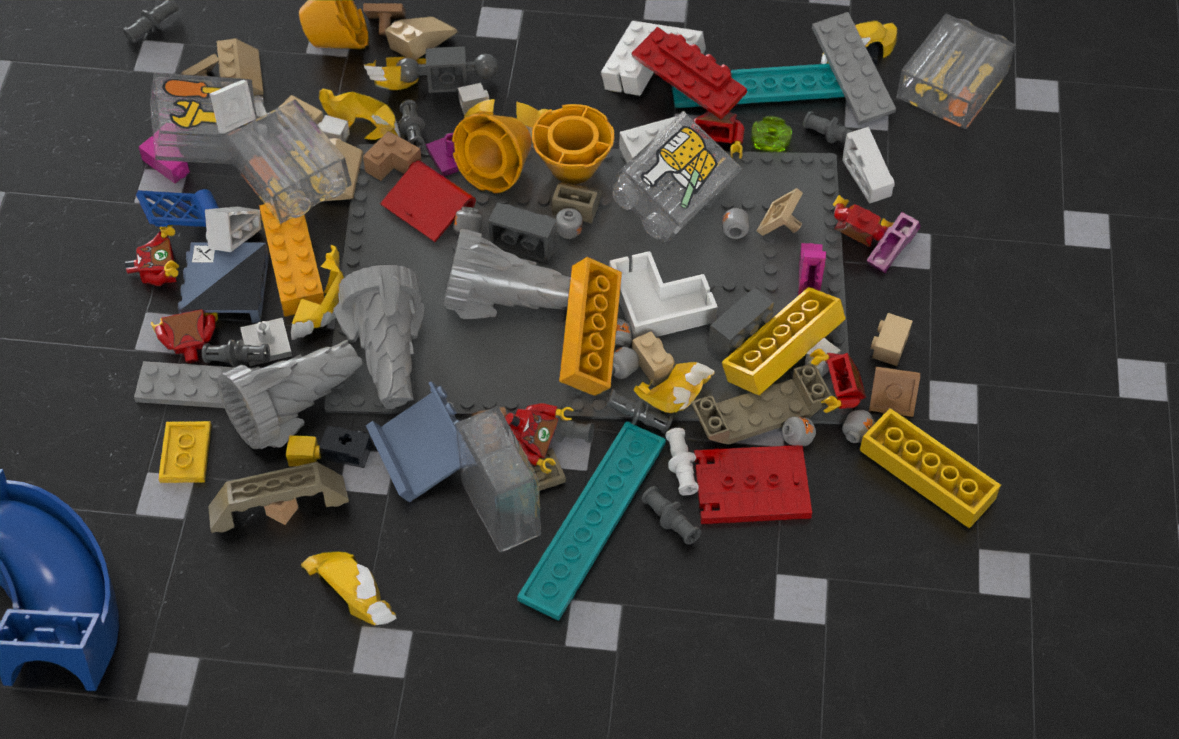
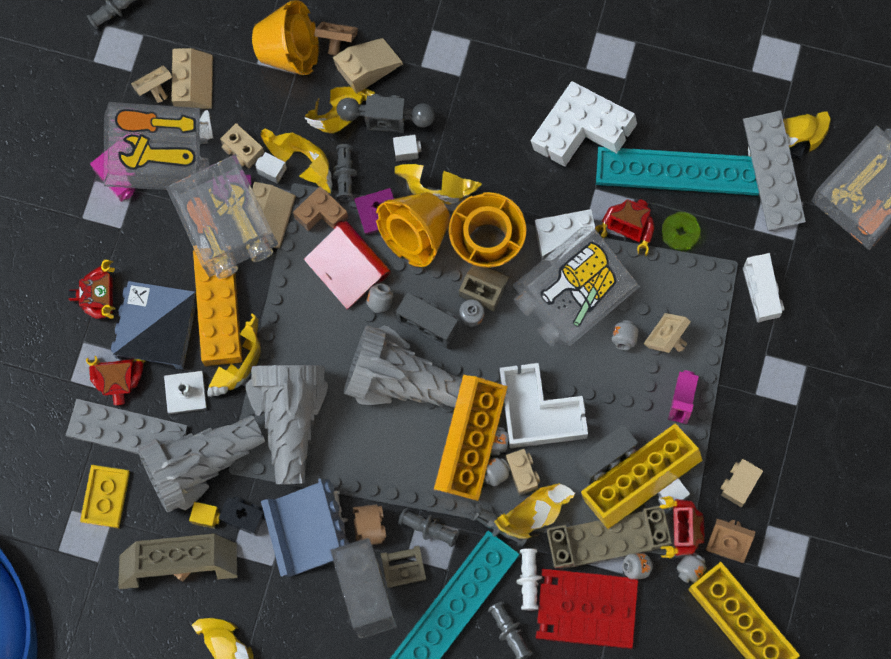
camera: 15 degrees right, 20 degrees up
blue piece [136,189,219,229] -> none
dark grey piece [202,339,270,367] -> none
white wedge [205,207,261,252] -> none
white tile [210,80,256,133] -> none
torso [504,403,574,474] -> none
red plate [631,26,747,120] -> none
dark grey piece [803,111,854,143] -> none
red torso [833,195,894,247] -> none
magenta slope [867,212,921,273] -> none

